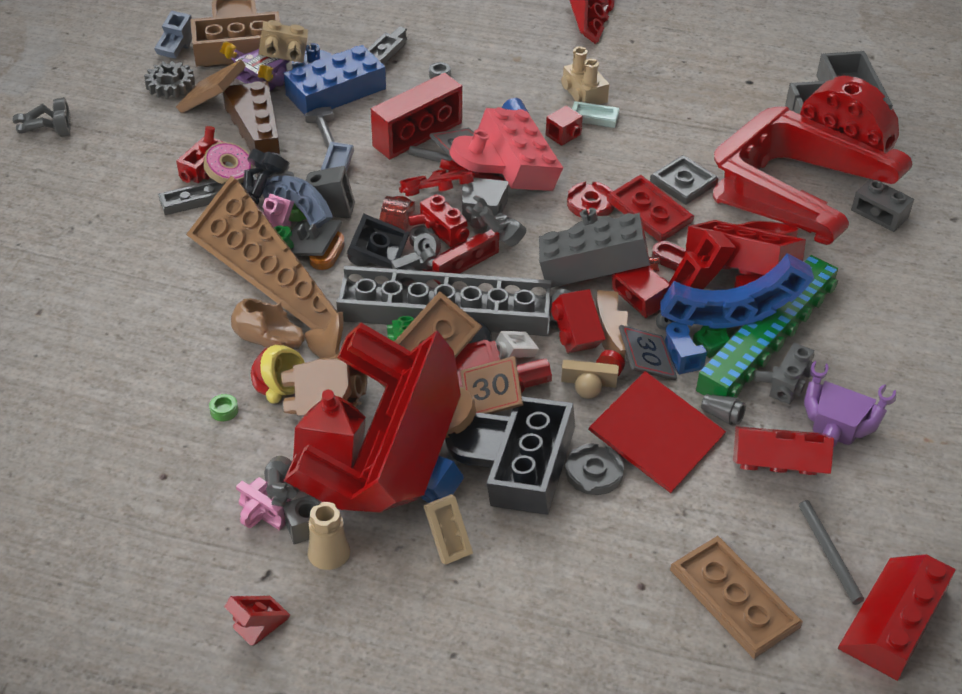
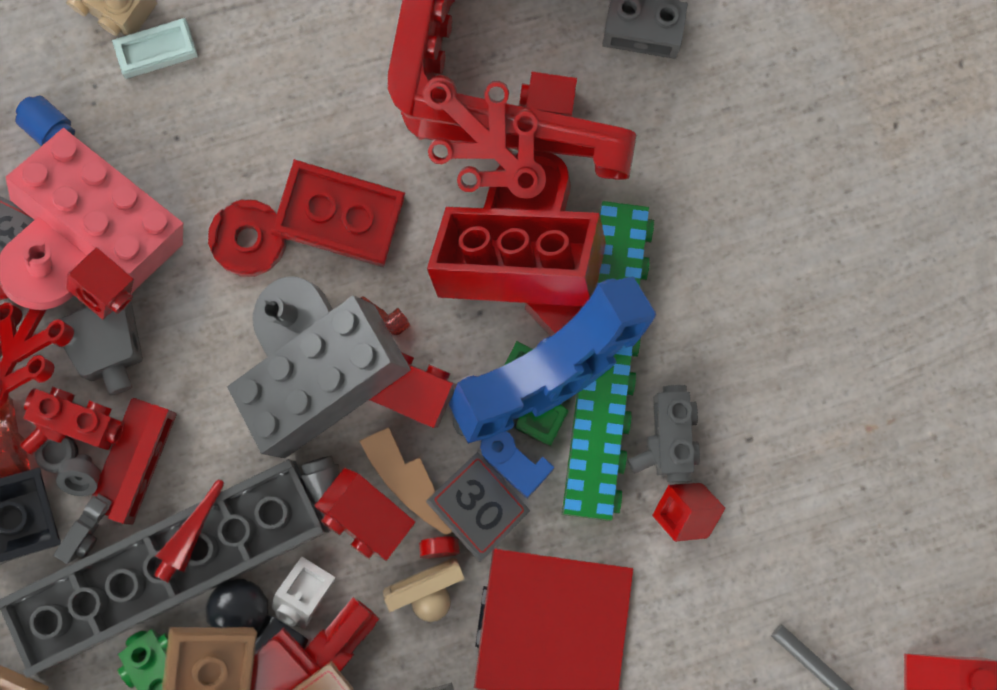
camera: 35 degrees left, 35 degrees up
dark grey piece [466,195,527,247] -> none
red brick [545,105,583,146] -> none
dark grey tile [650,155,719,205] -> none
red tile [651,241,686,271] -> none
red slope [669,231,736,290] -> none
dark grey cone [701,394,746,425] -> none
red wedge [733,426,834,475] -> none
medium lavender torso [804,361,896,447] -> none
none -> red brick [66,247,134,320]
none -> red piece [154,479,224,583]
none -> red plant [423,75,546,199]
none -> red panel [652,483,726,542]

